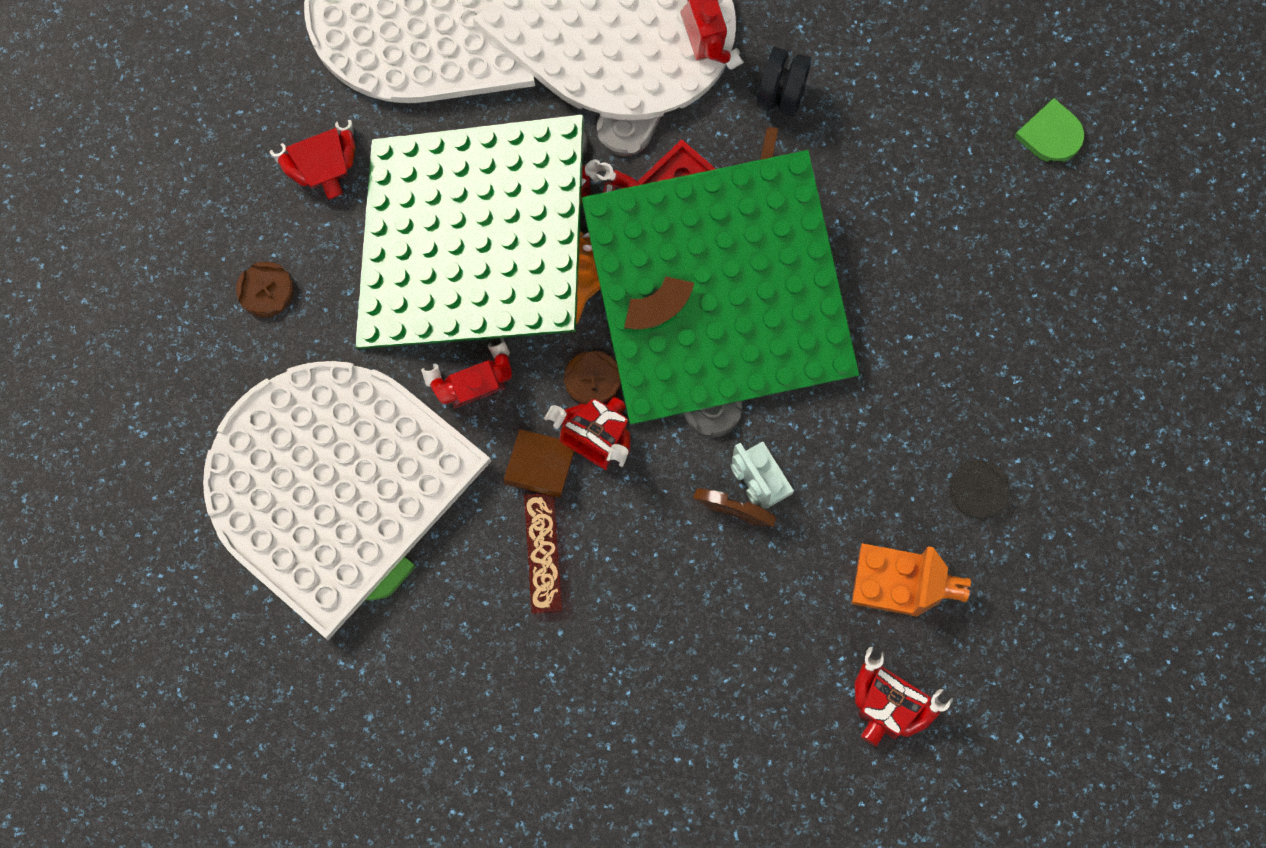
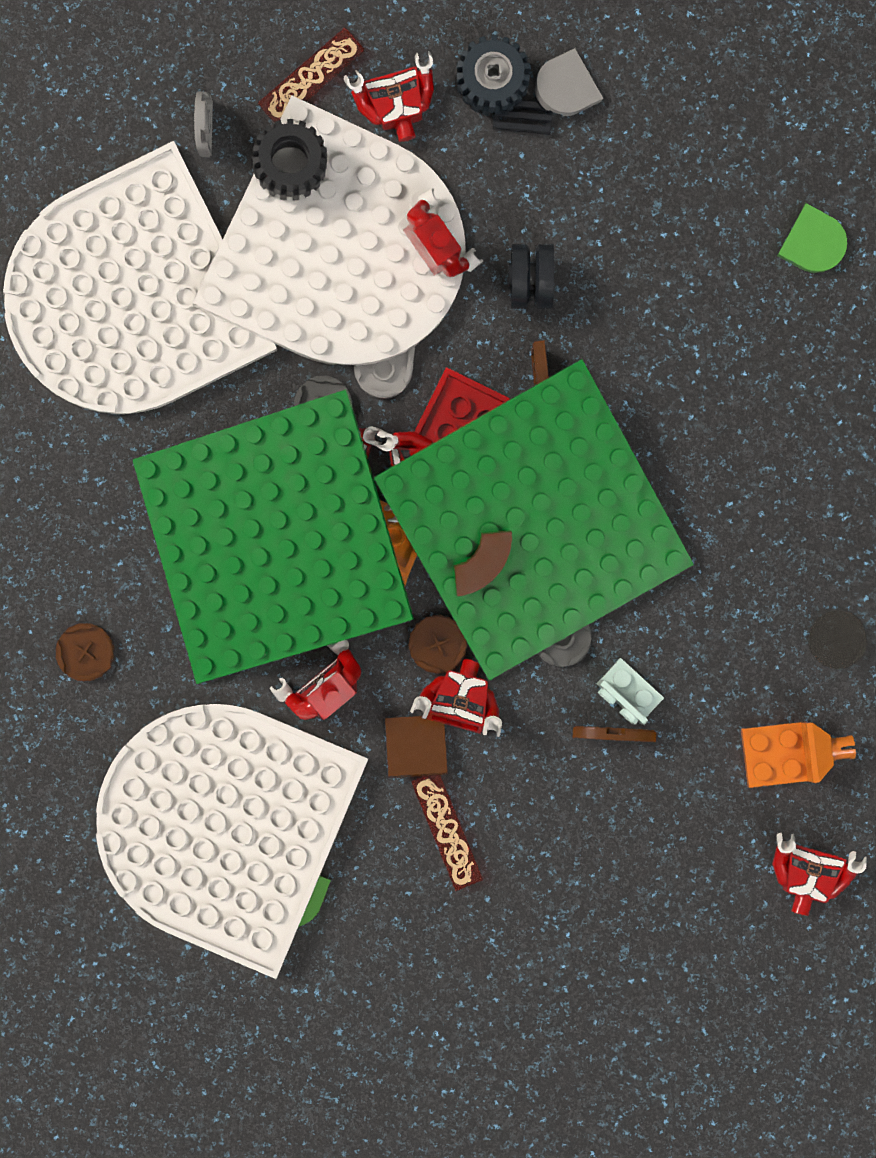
camera: 15 degrees left, 15 degrees up
red torso [270,120,356,200] -> none

